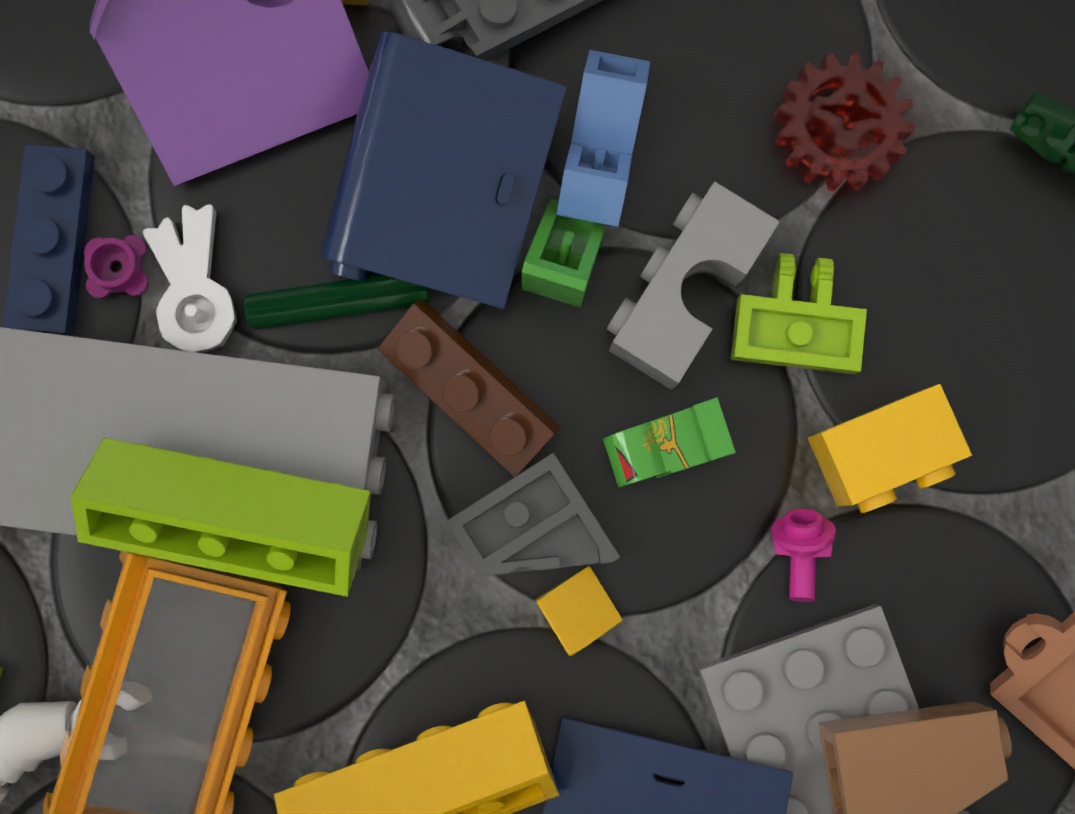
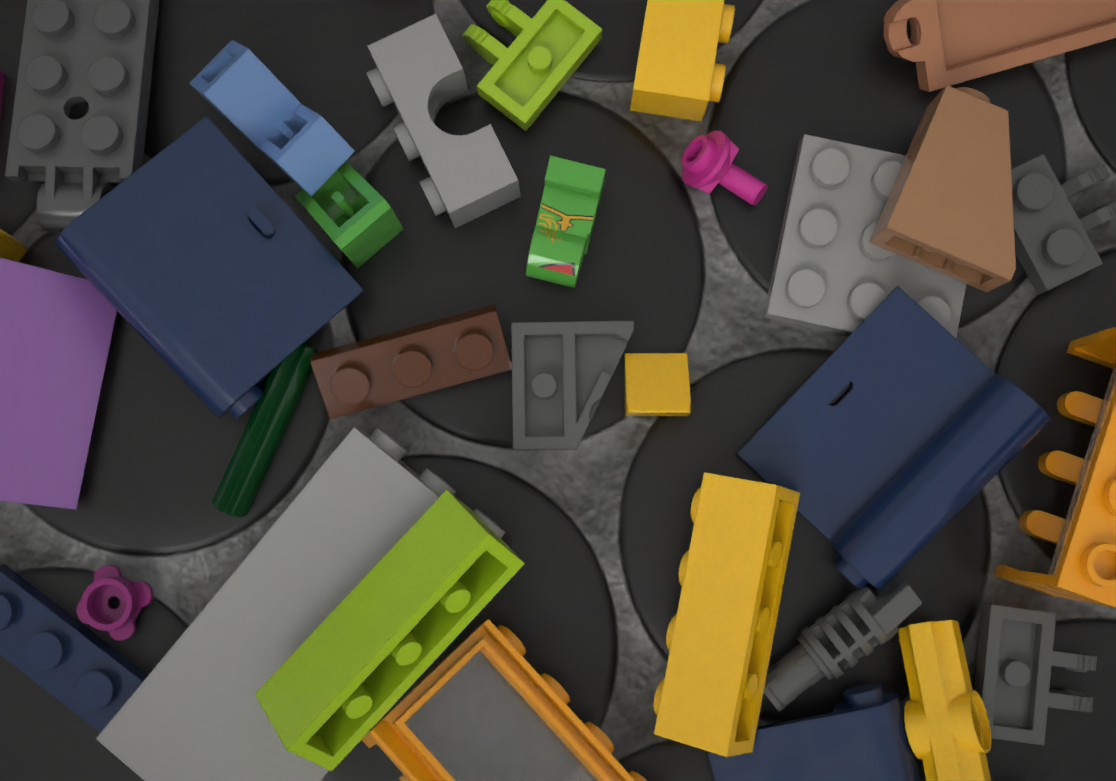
camera: 50 degrees left, 0 degrees up
white piece [143,204,237,353] -> none

